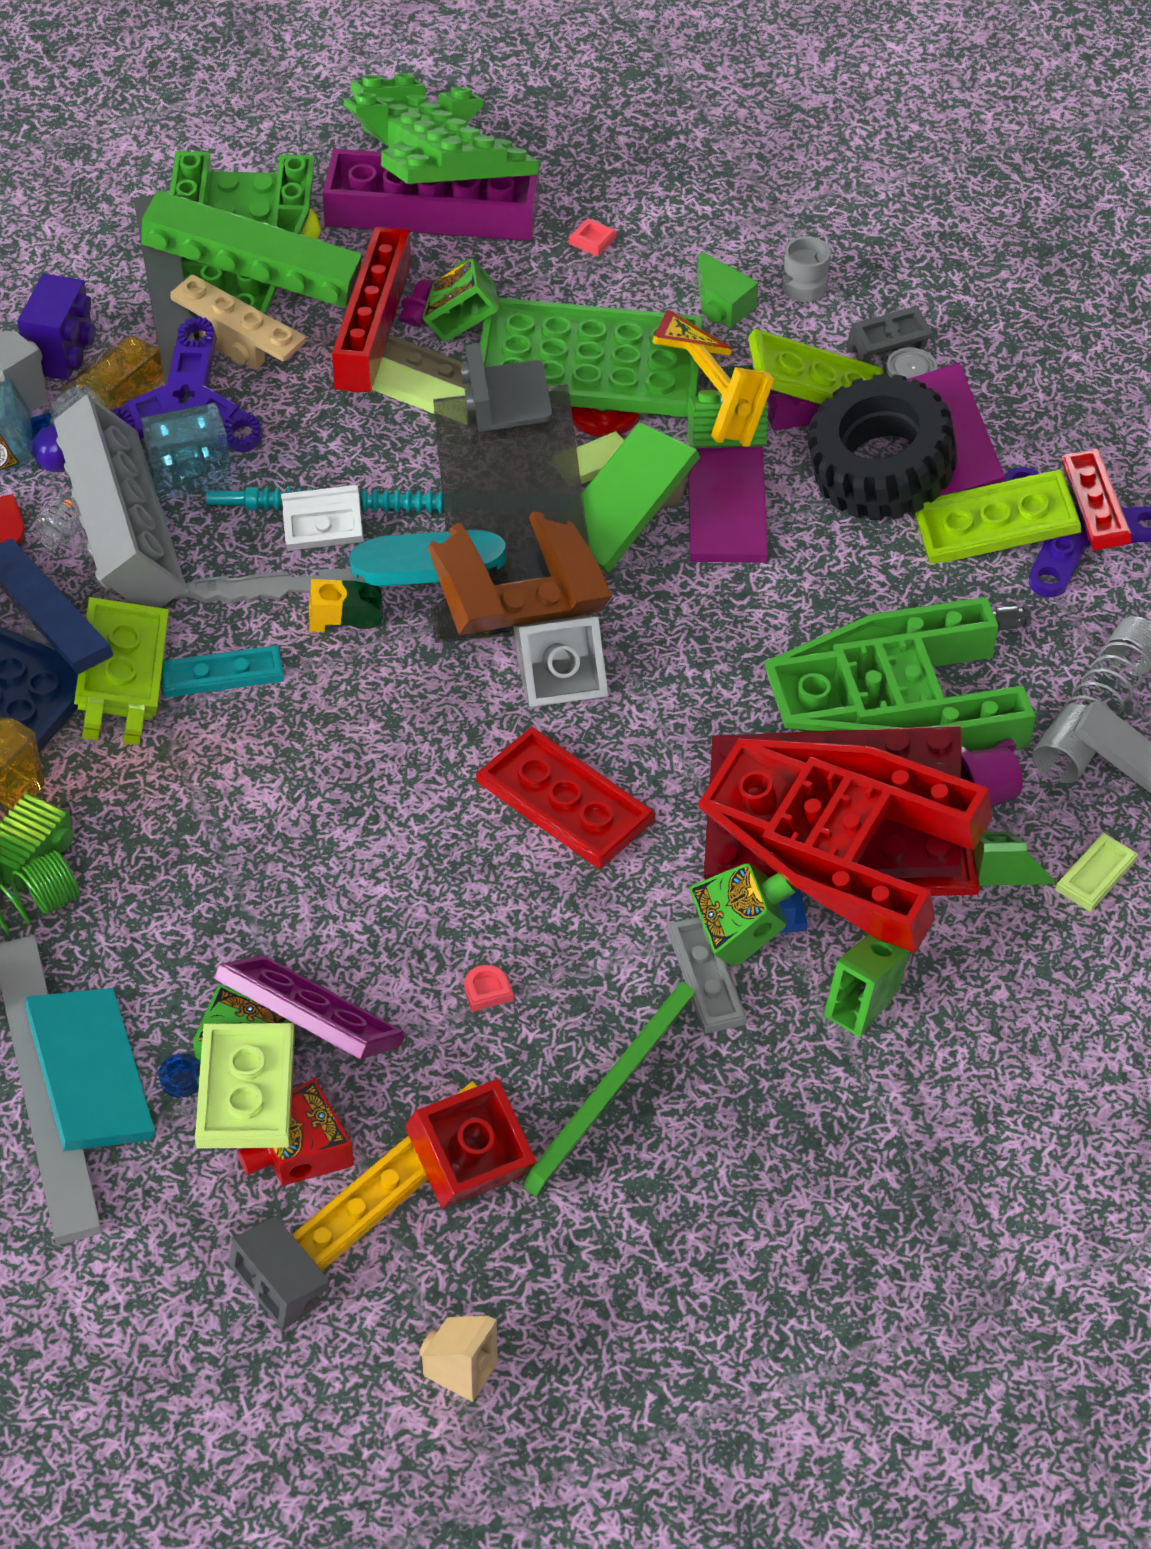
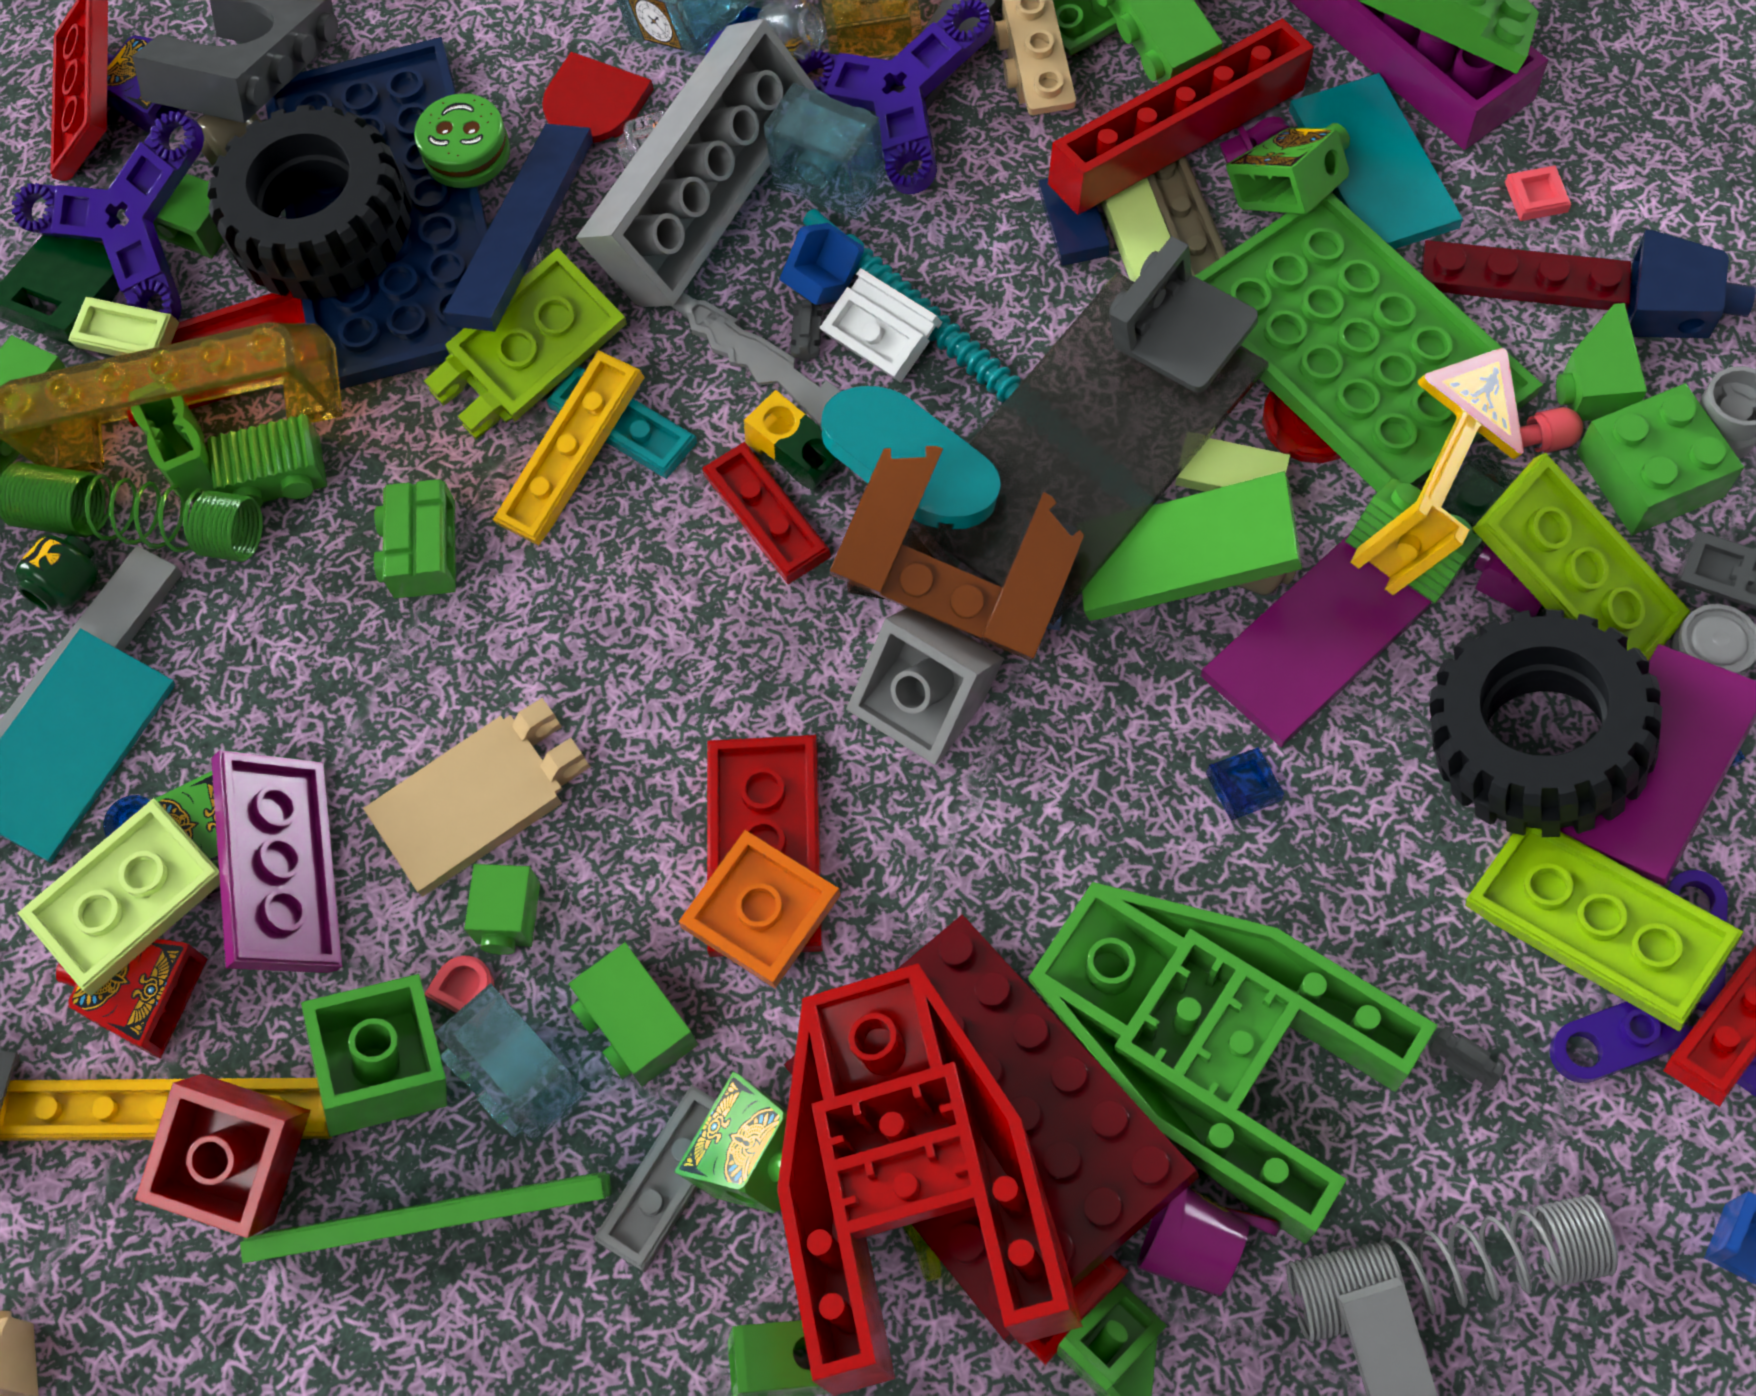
camera: 55 degrees right, 15 degrees up
none -> bright green brick [301,974,447,1137]
none -> tan tile [363,698,590,897]
none -> bright green brick [374,479,456,599]
none -> clear light blue brick [435,983,588,1143]
none -> bright green brick [464,864,540,955]
none -> yellow tile [493,350,645,546]
none -> bright green brick [568,942,699,1087]
none -> orange plate [678,830,841,989]
none -> red tile [702,442,831,584]
none -> blue panel [779,223,864,305]
none -> dark grey piece [790,300,823,361]
none -> dark blue tile [1038,178,1109,266]
none -> clear blue tile [1206,747,1284,820]
none -> teal tile [1289,73,1463,249]
none -> dark red plate [1421,240,1631,310]
none -> coral cylinder [1520,407,1584,453]
none -> bright green brick [1576,383,1744,536]
none -> dark blue torso [1627,229,1756,338]

